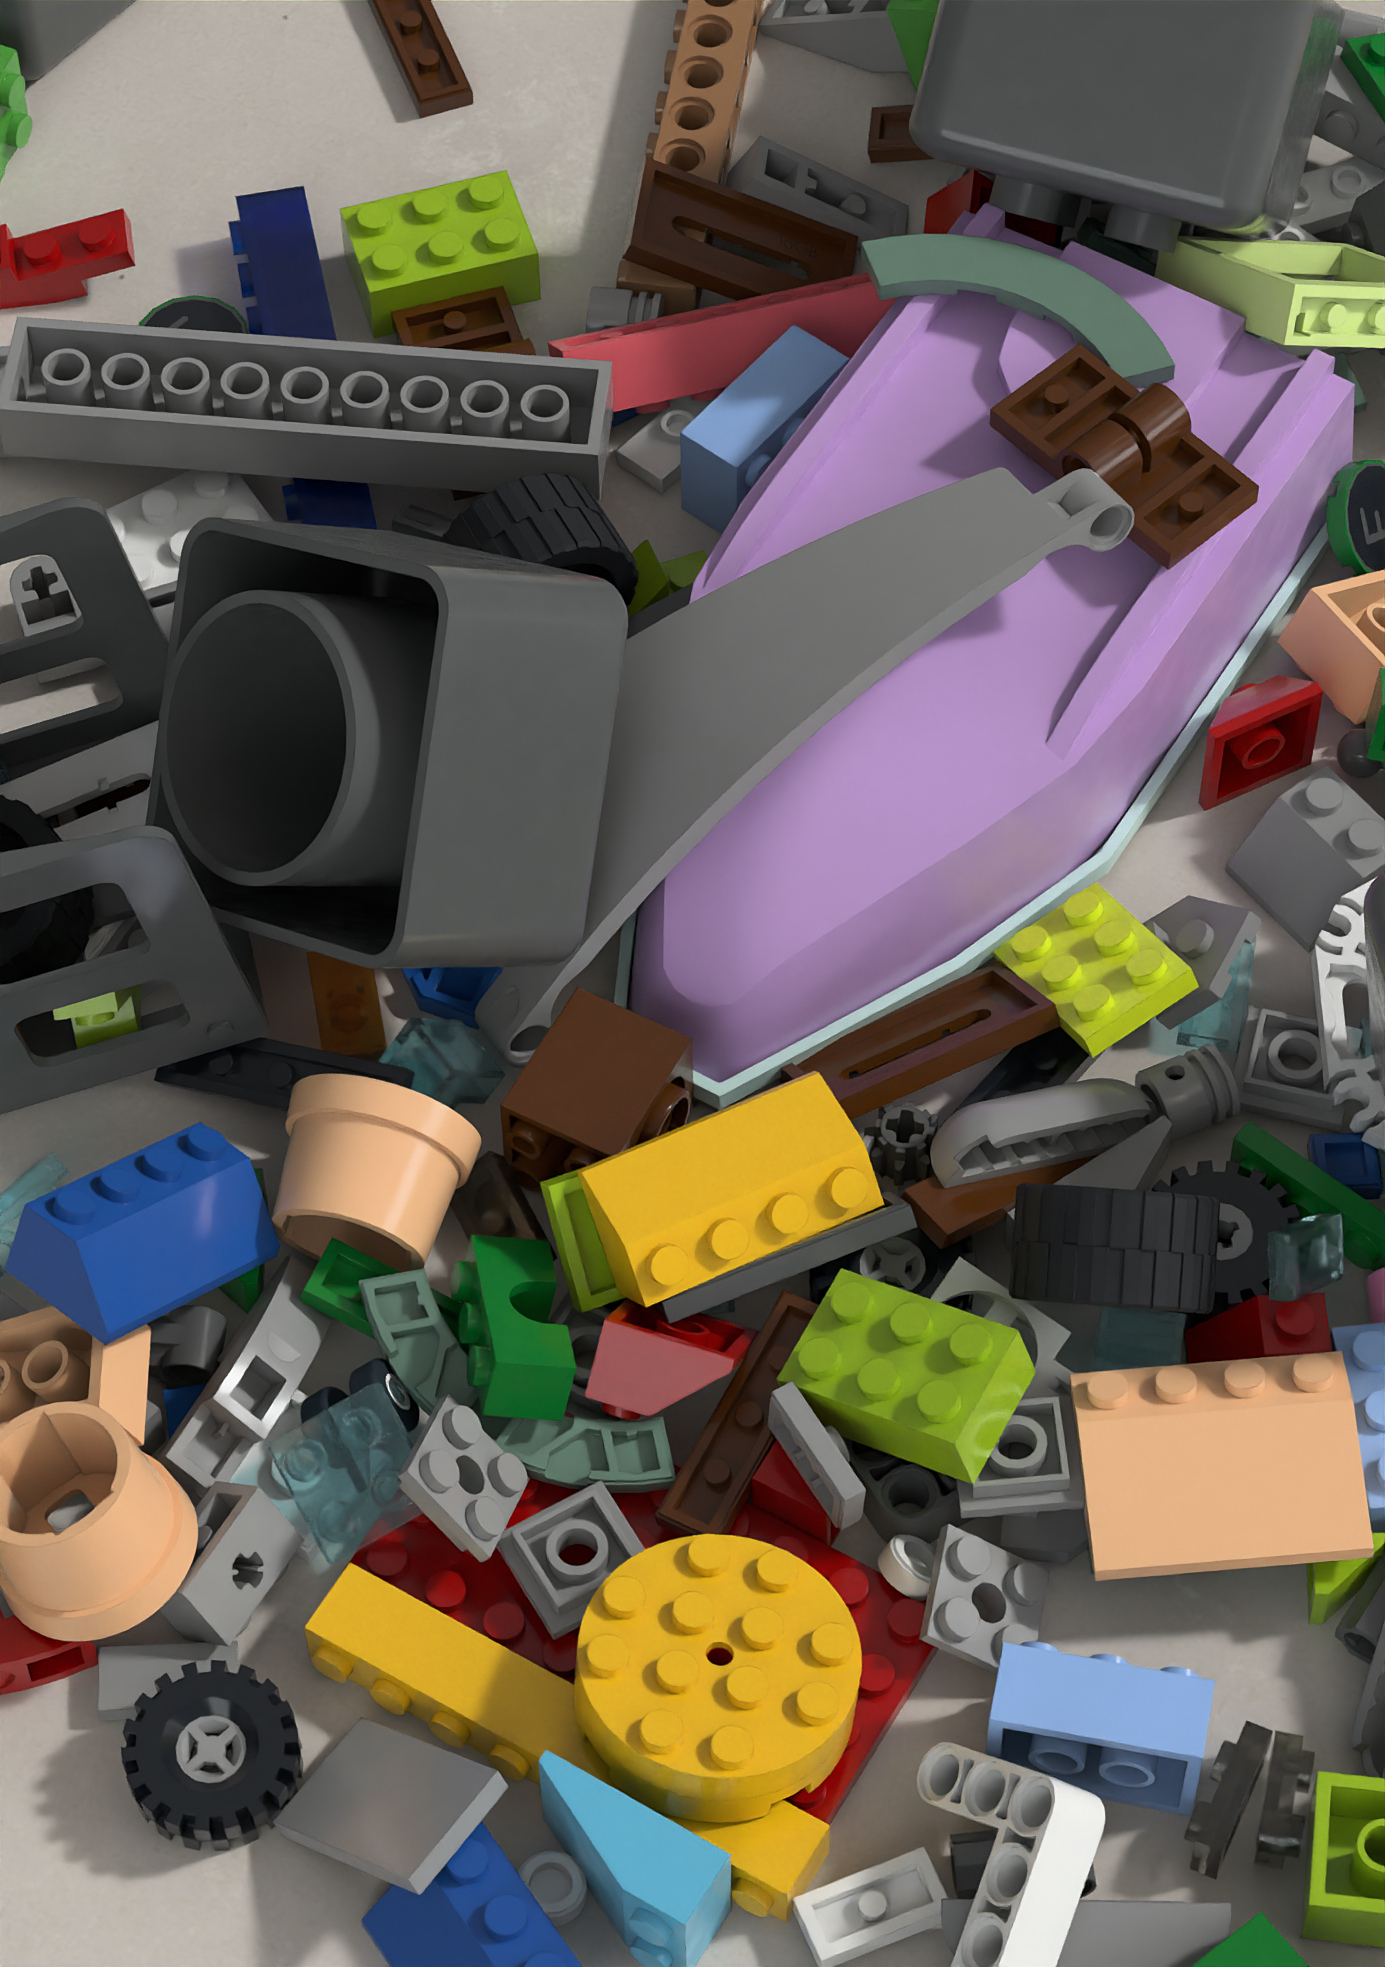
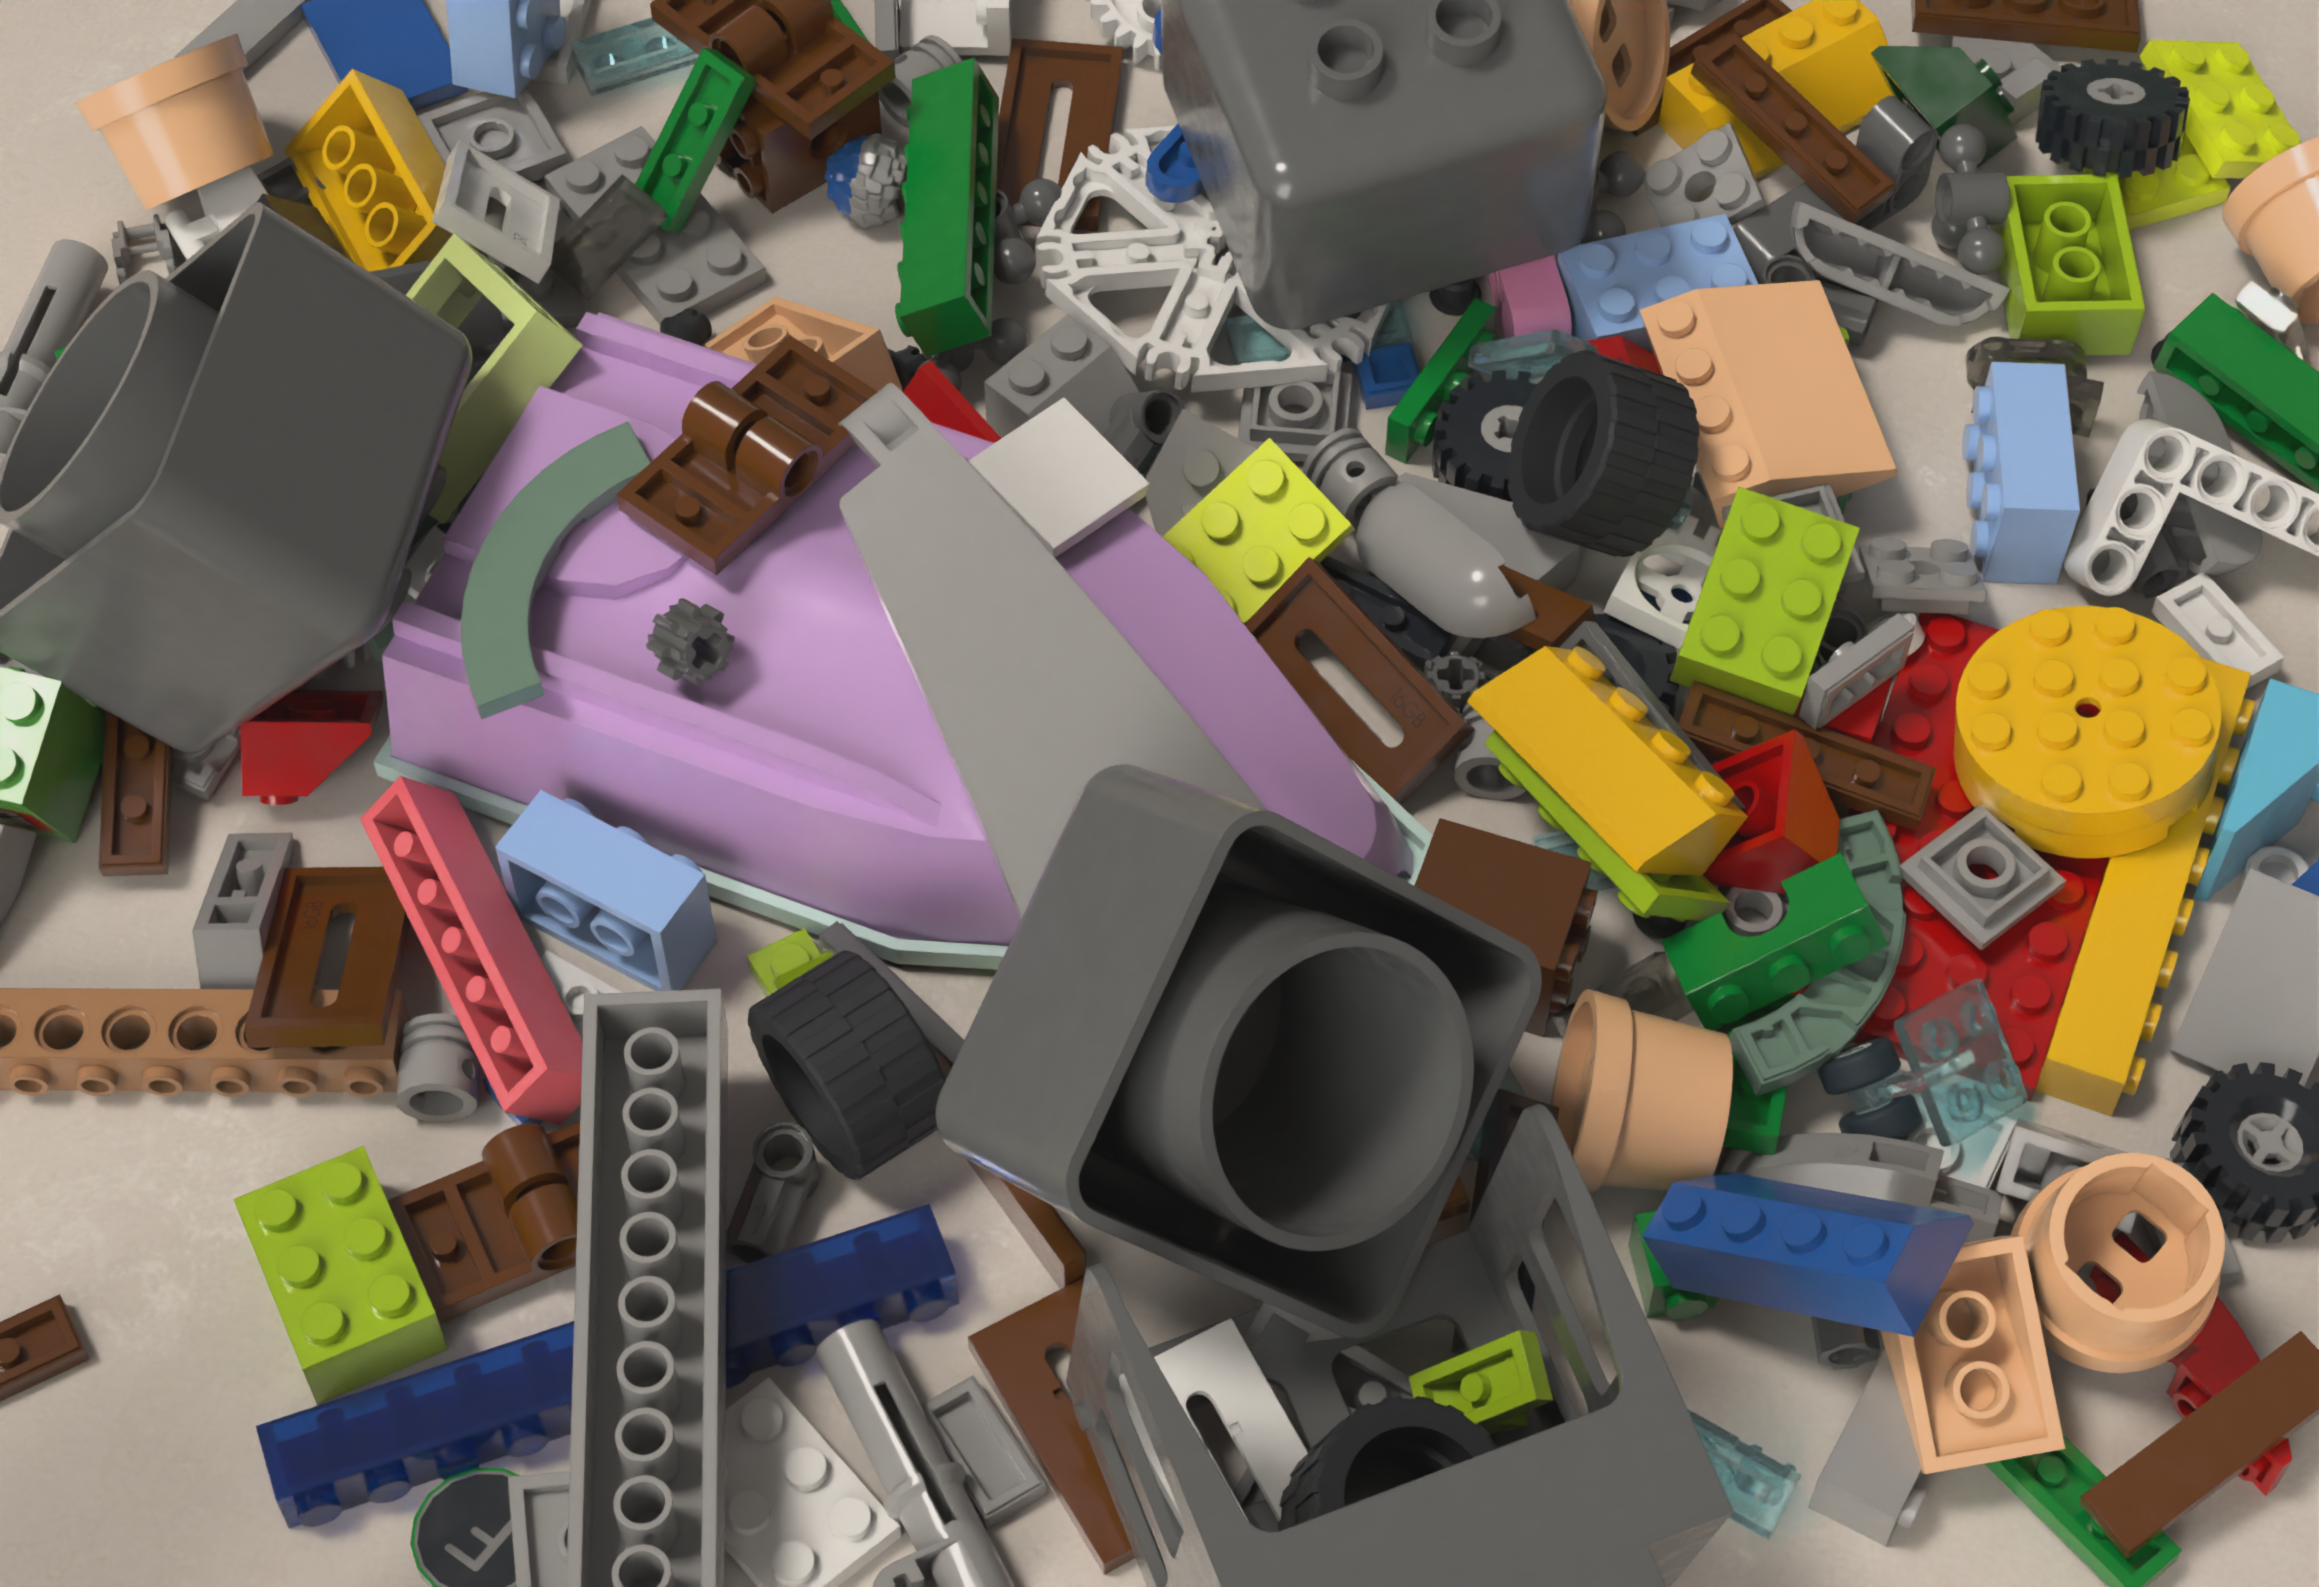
camera: 100 degrees left, 0 degrees up
light grey piece [397,1394,530,1562] -> none
none -> dark grey gear [646,598,735,686]
none -> white tile [968,397,1149,558]
none -> dark grey piece [1102,390,1185,475]

